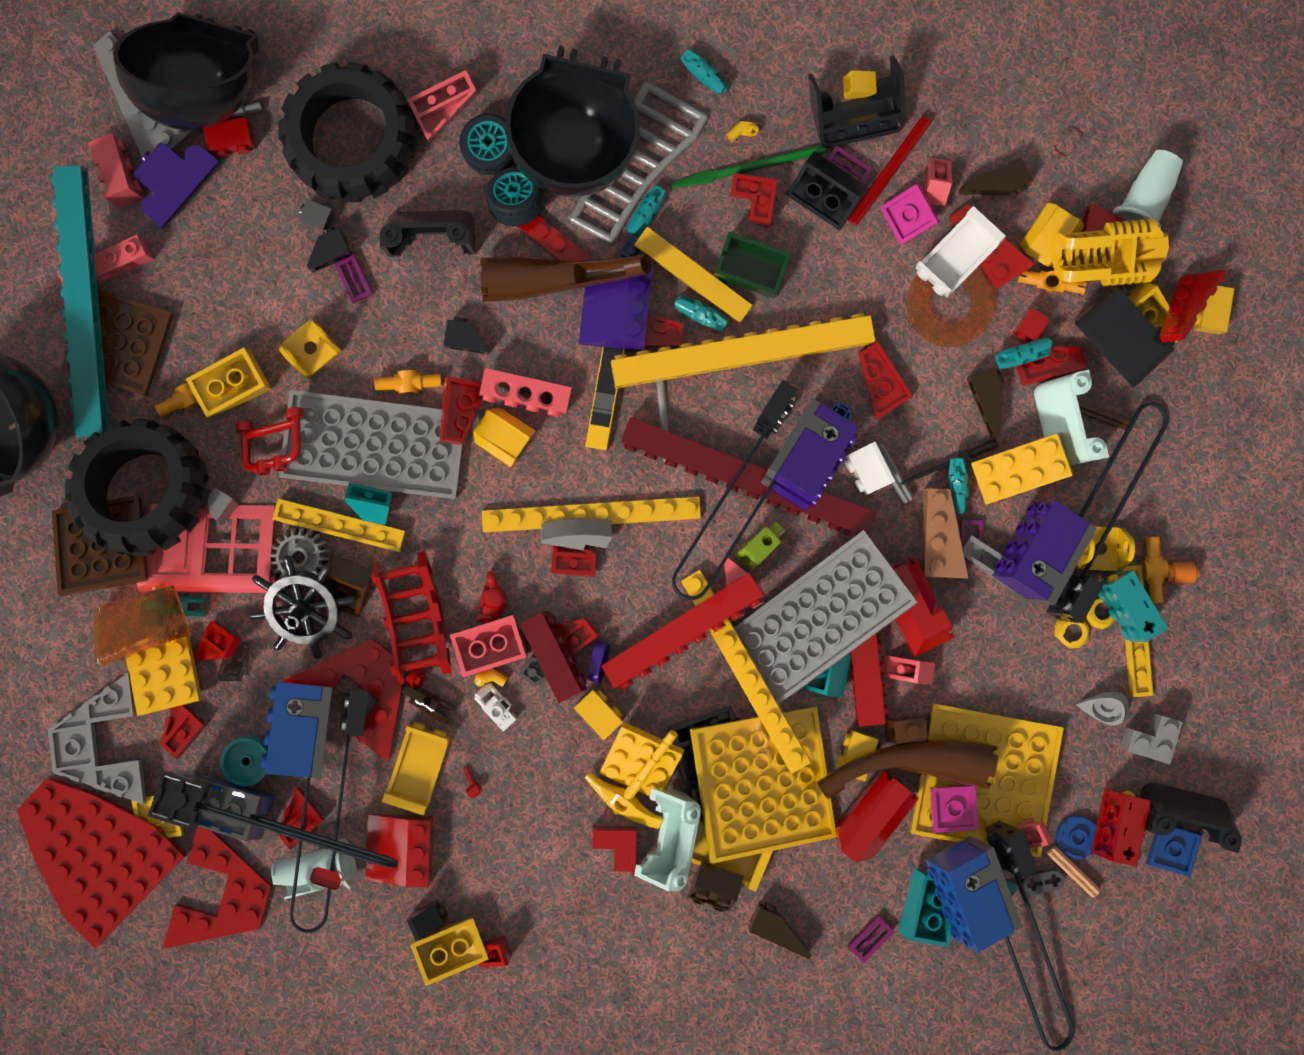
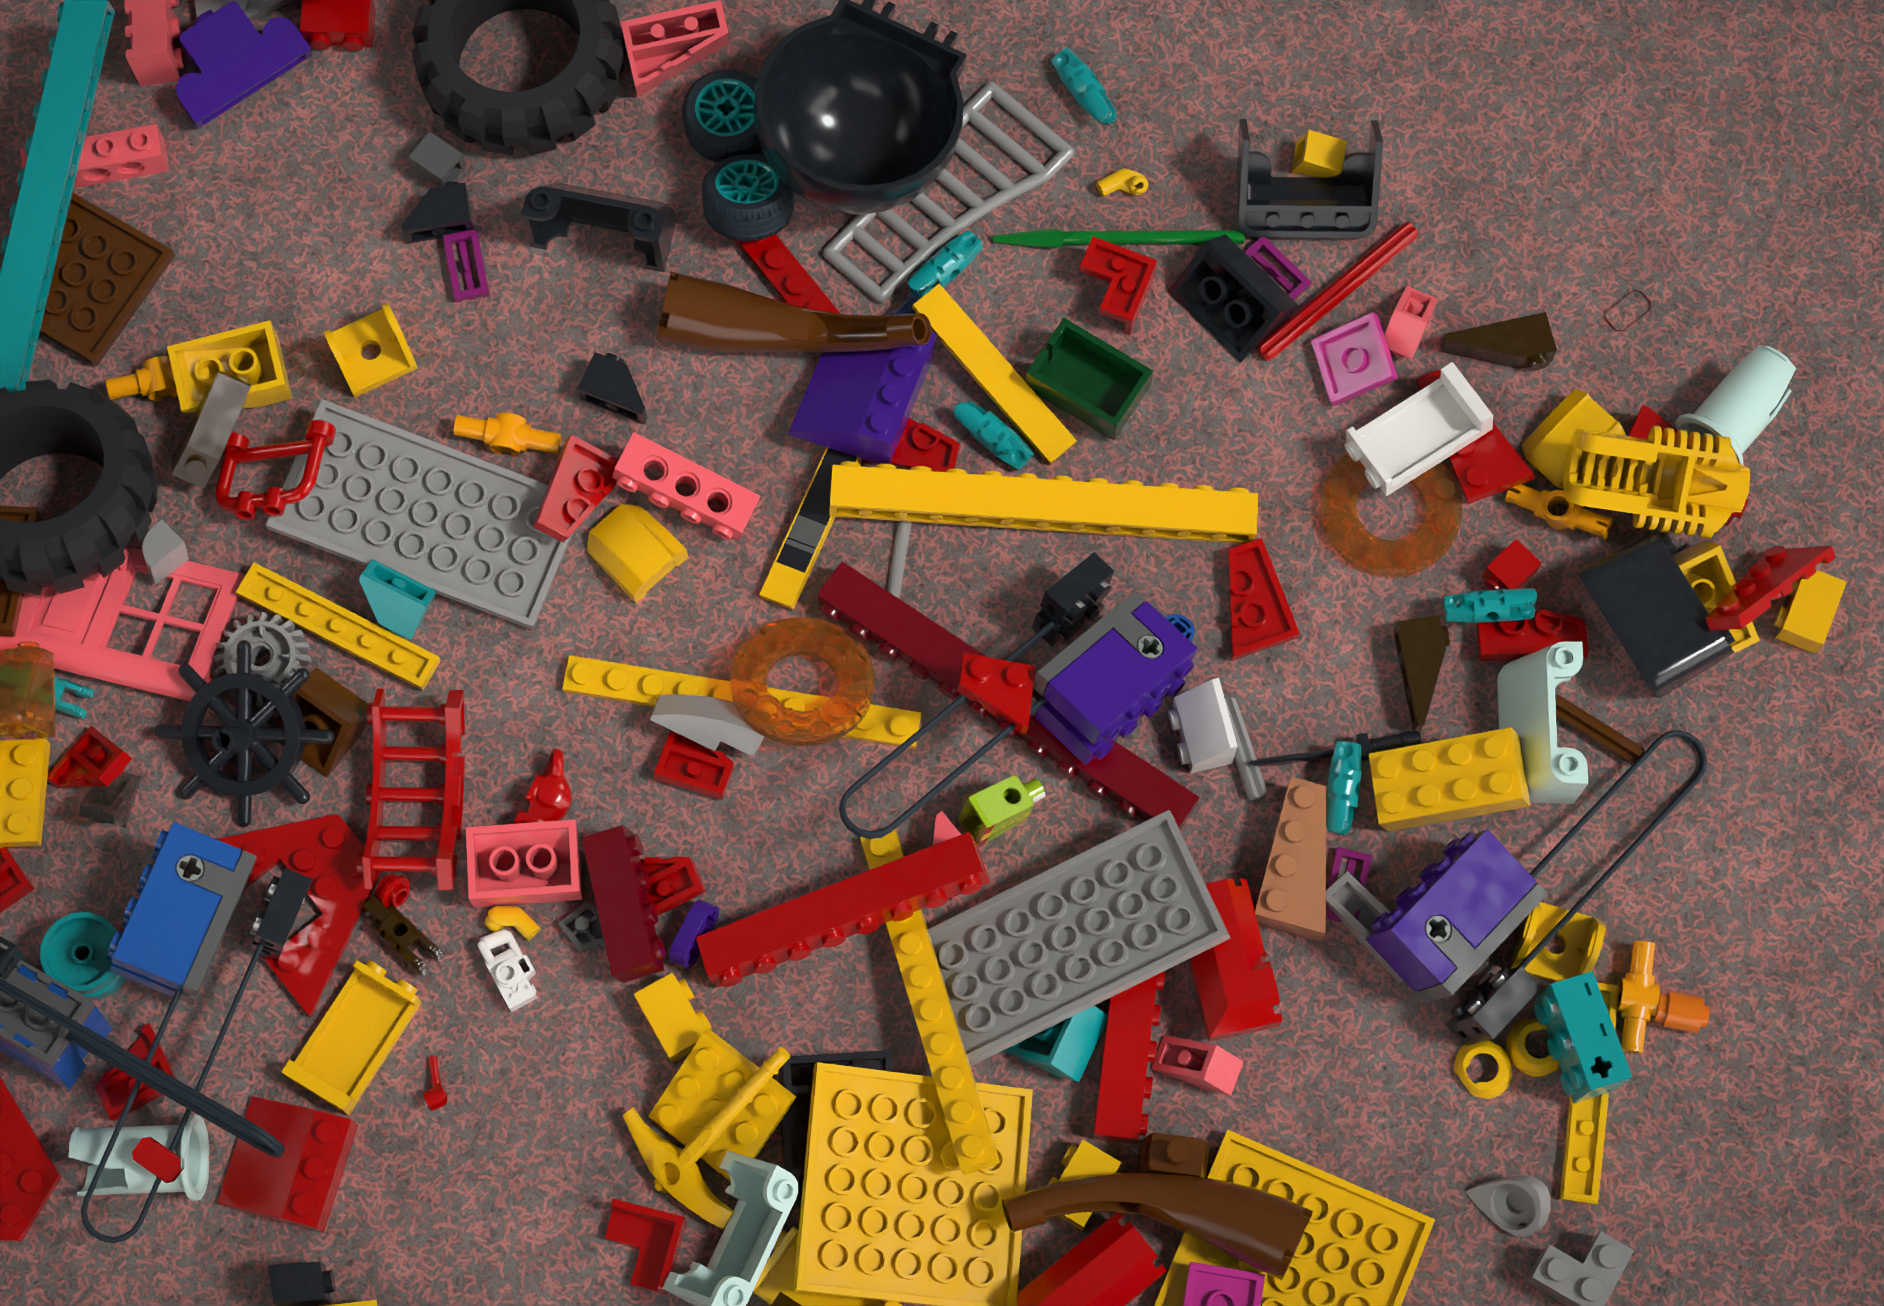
camera: 10 degrees right, 15 degrees down
none -> slope [171,370,251,488]
none -> clear orange plate [730,617,875,746]
none -> red wing [957,653,1035,734]

